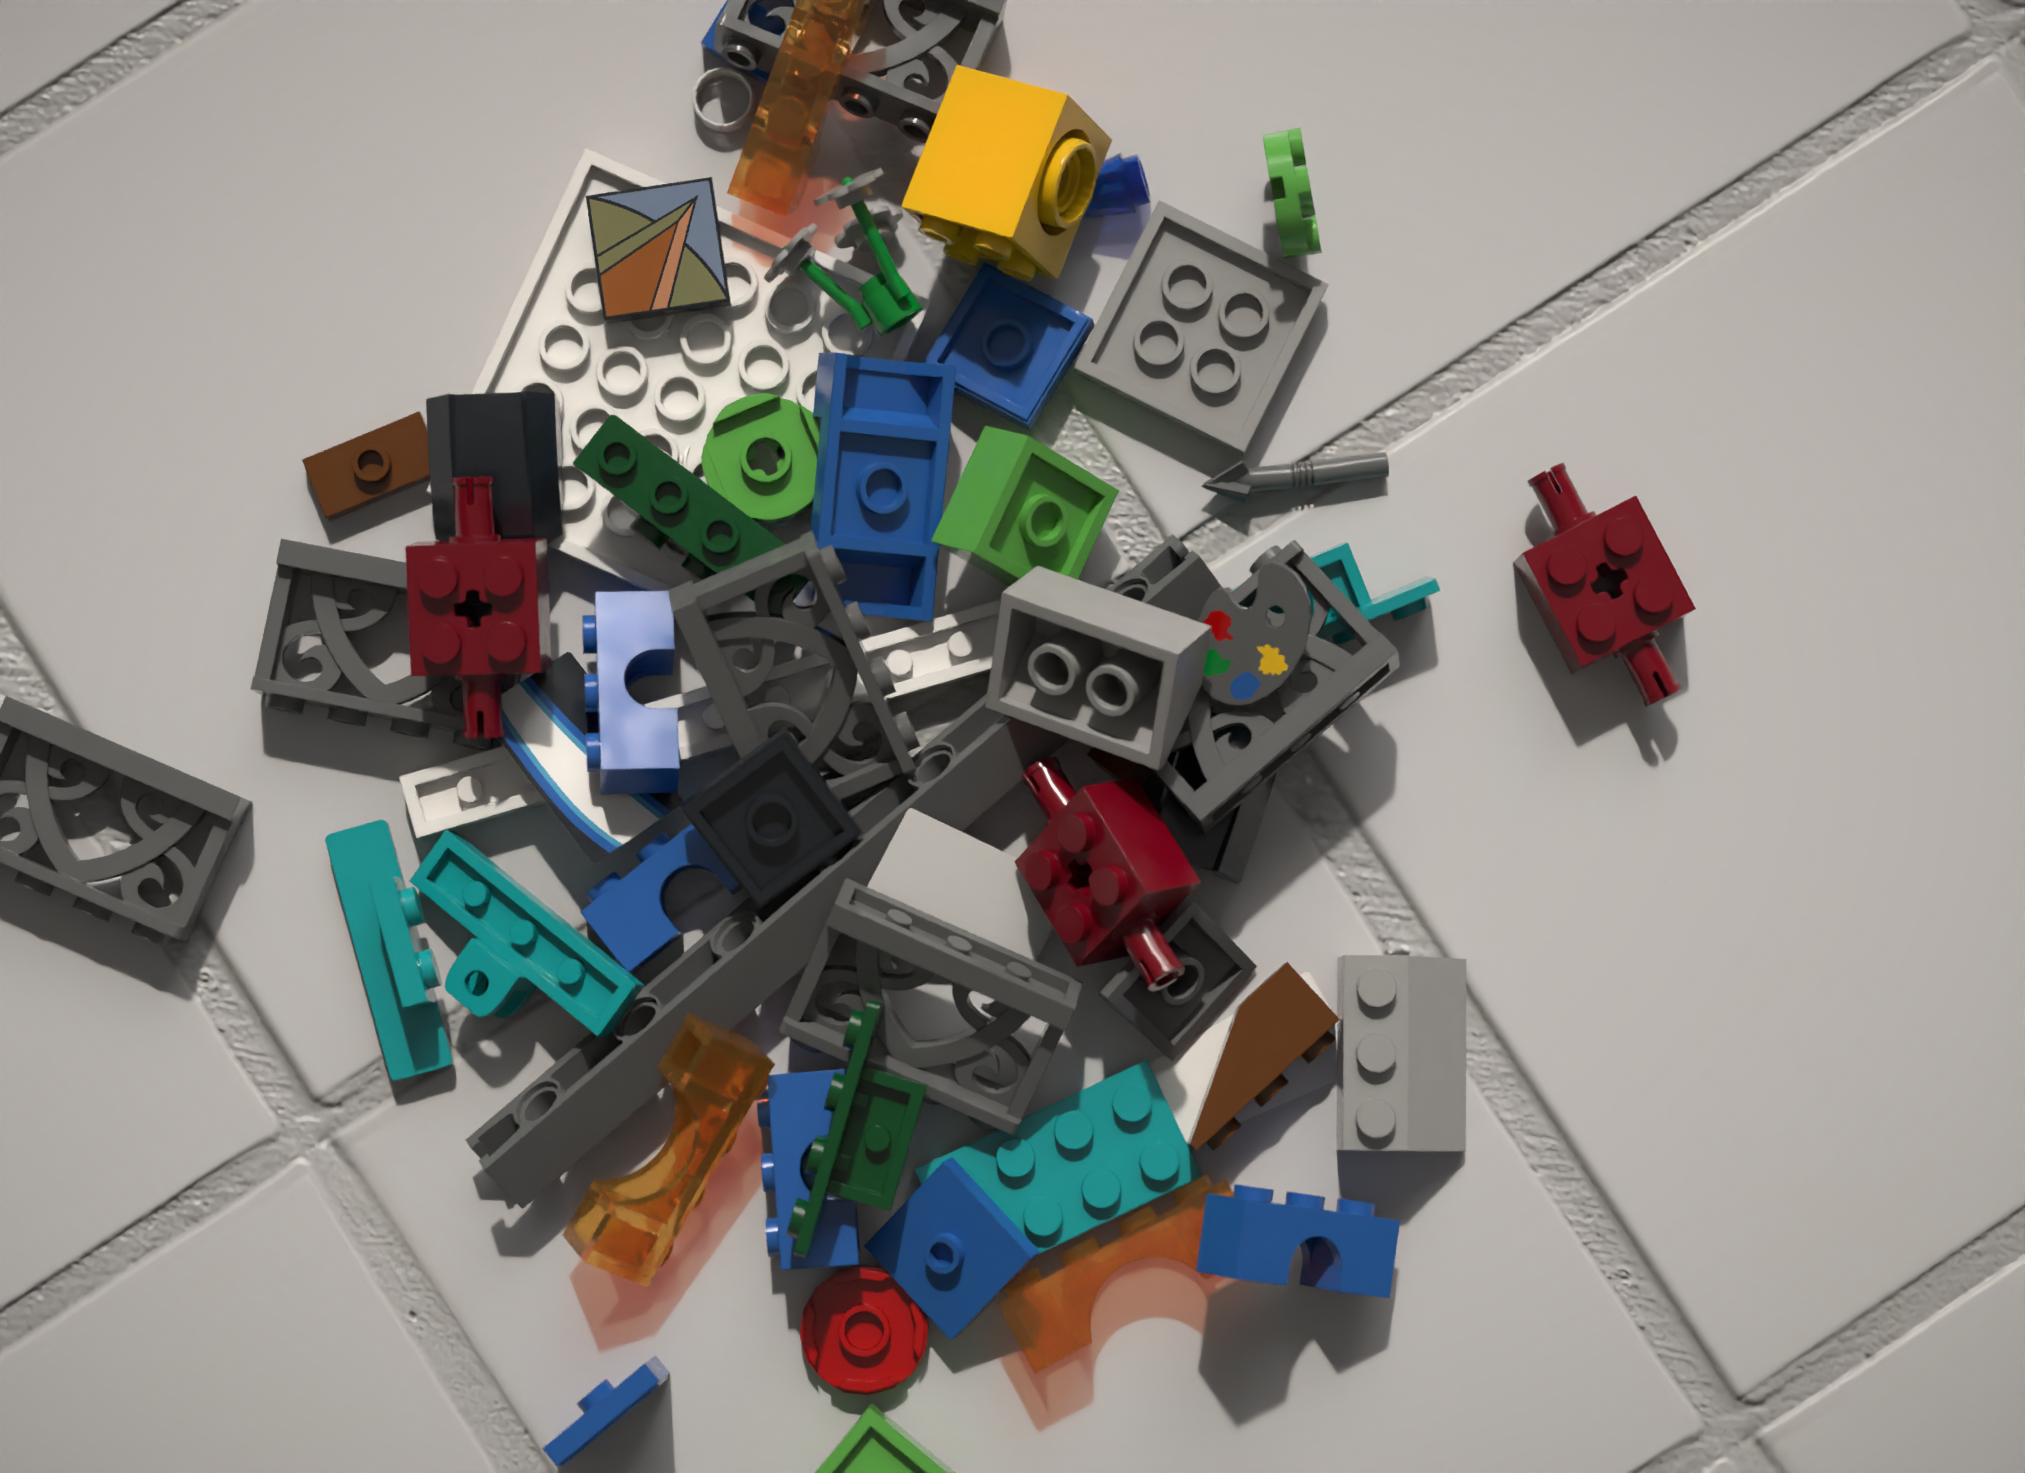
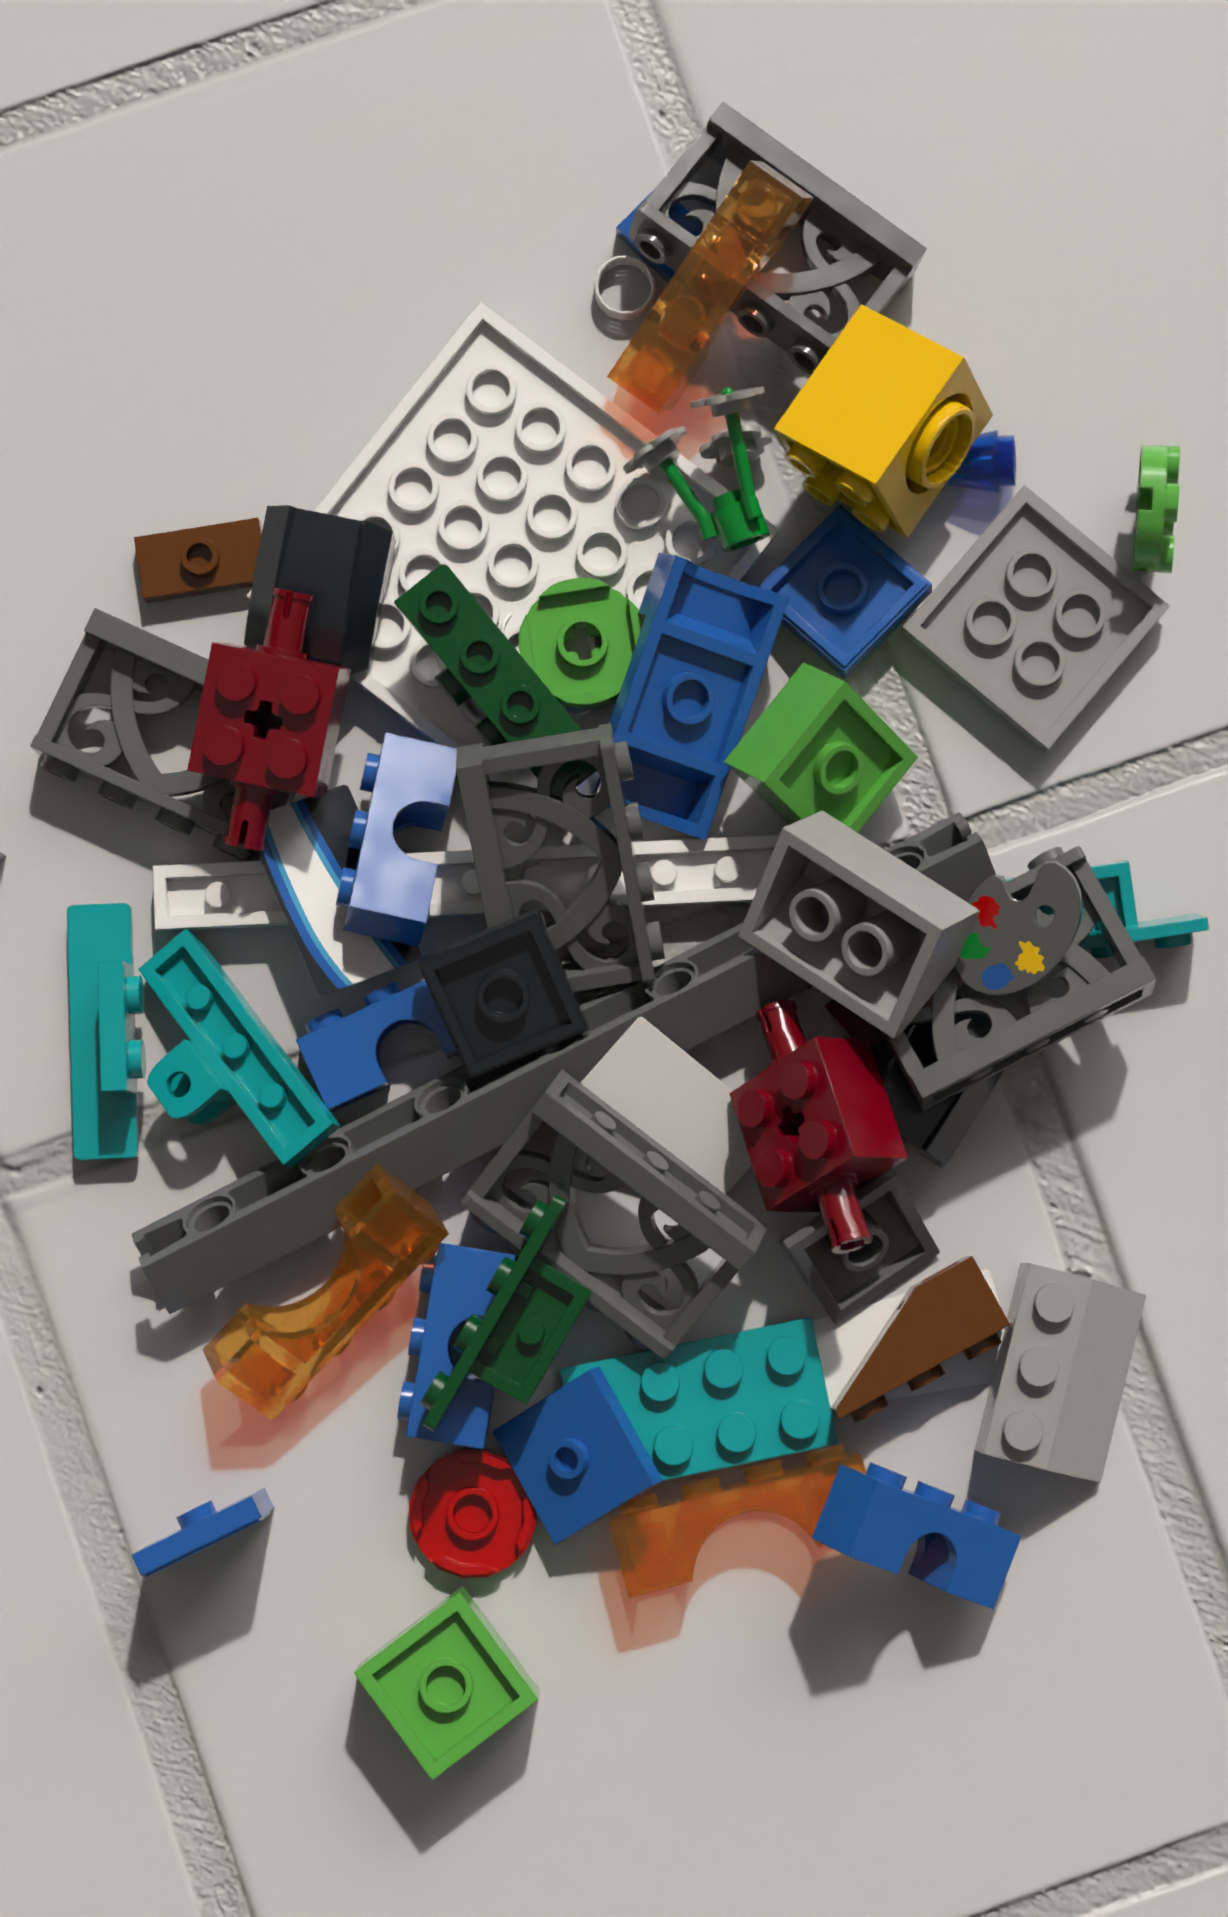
camera: 15 degrees right, 0 degrees up
tile [586,177,731,324] -> none
dark grey piece [1201,452,1389,503] -> none

